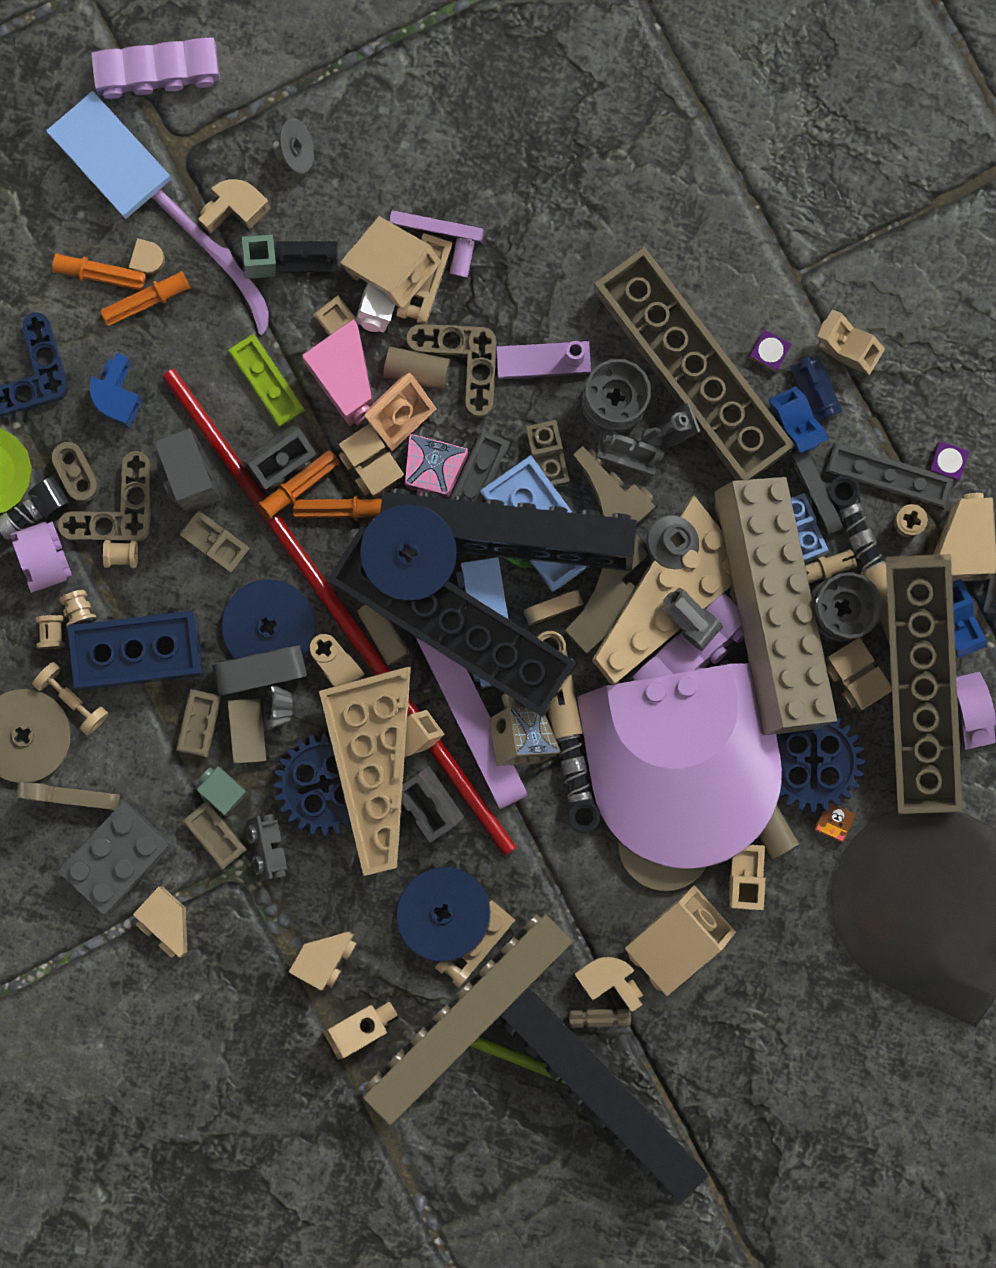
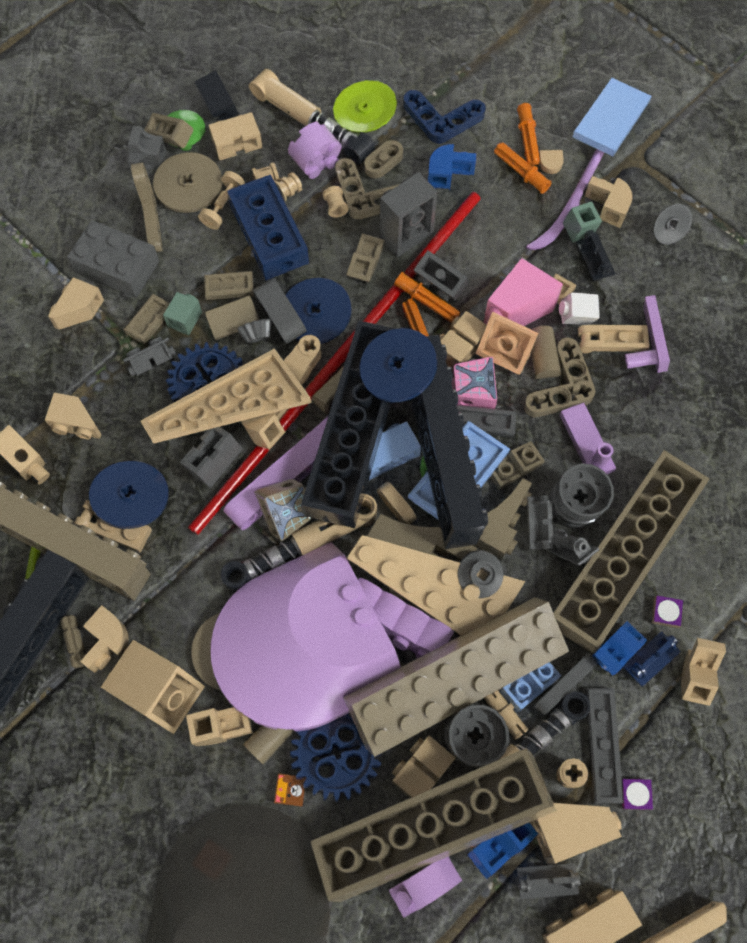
camera: 70 degrees right, 15 degrees down
lavender brick [92,38,220,99] -> none
lime tile [228,333,305,428] -> none
tan panel [340,216,441,309] -> none
dark grey piece [661,588,723,651] -> none

